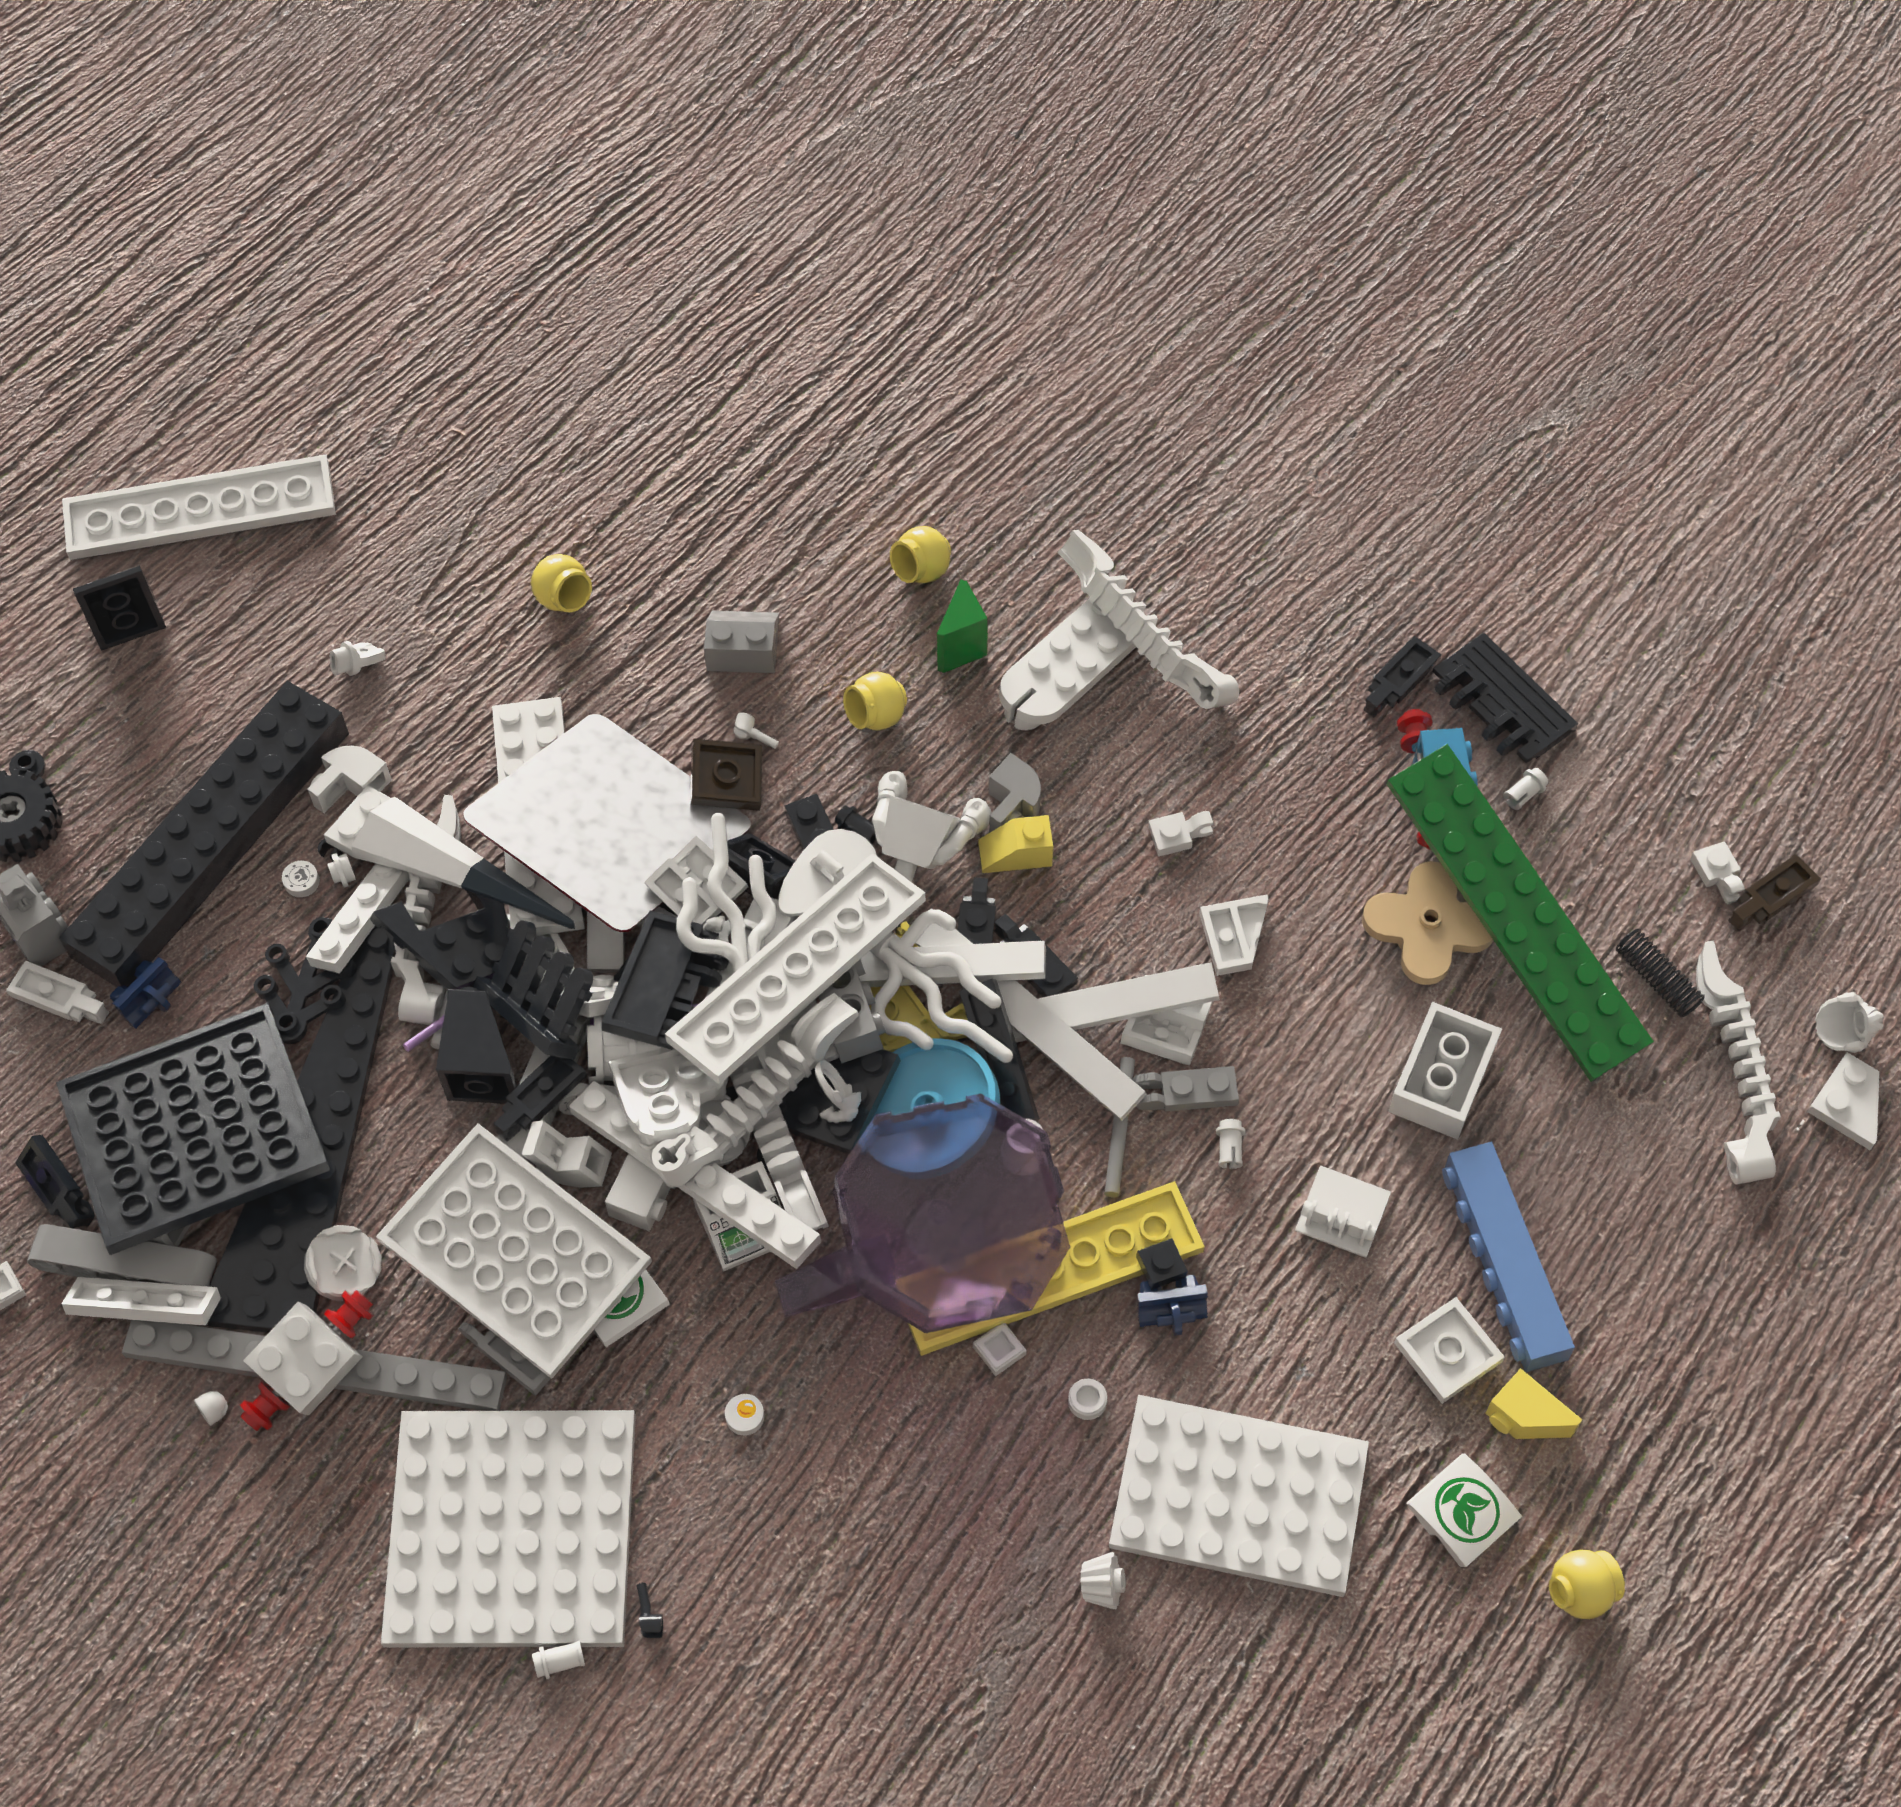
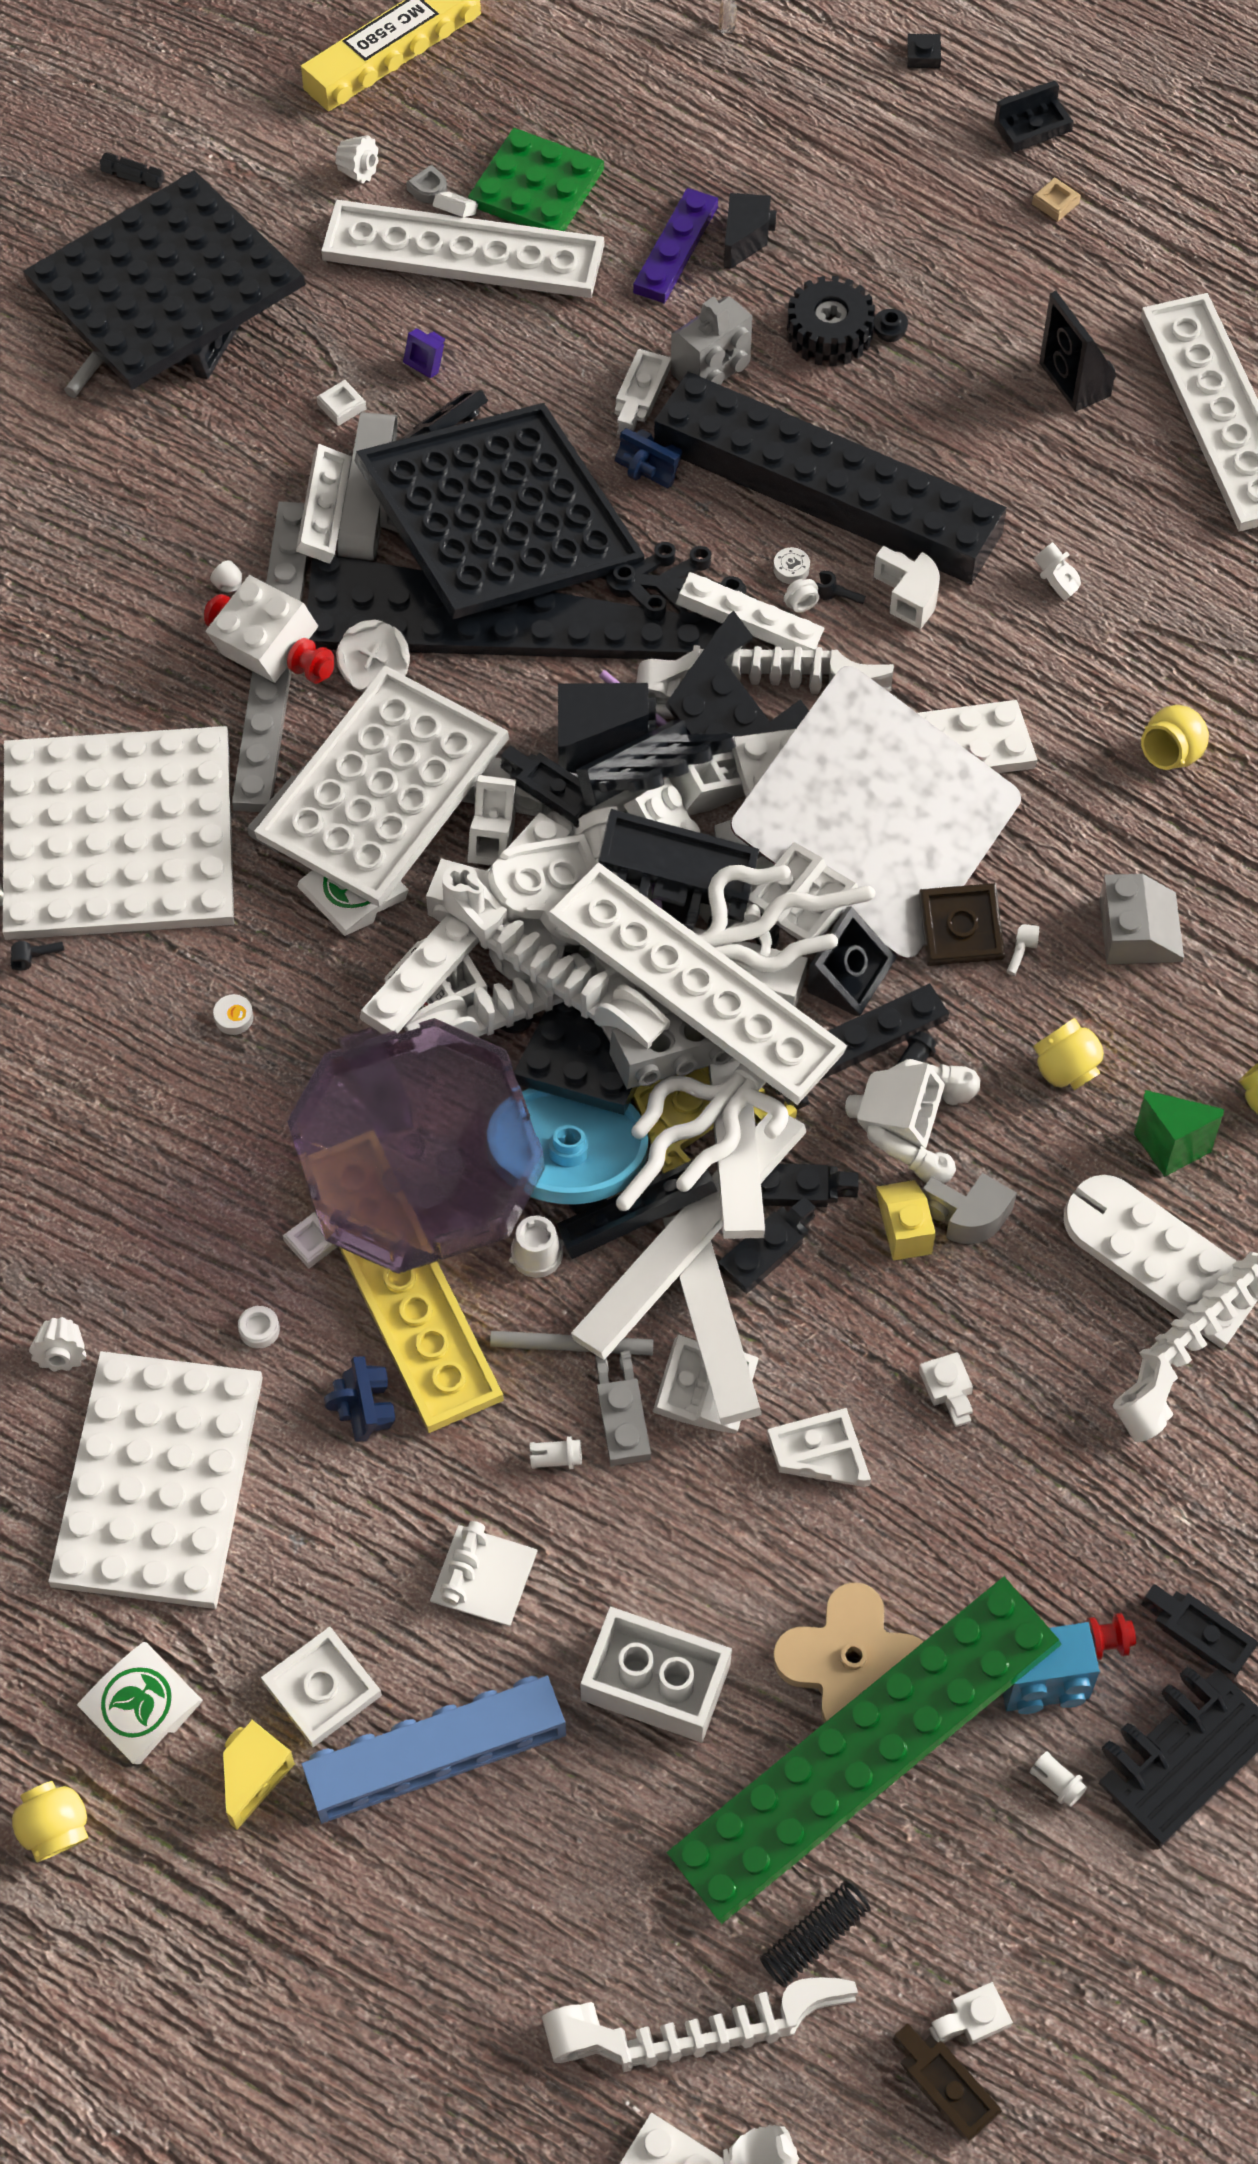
camera: 85 degrees right, 0 degrees up
white plate [324,785,575,929] -> none
white shield [778,829,877,917] -> none
white piece [815,1060,861,1123] -> none
black plate [1136,1238,1188,1290] -> none

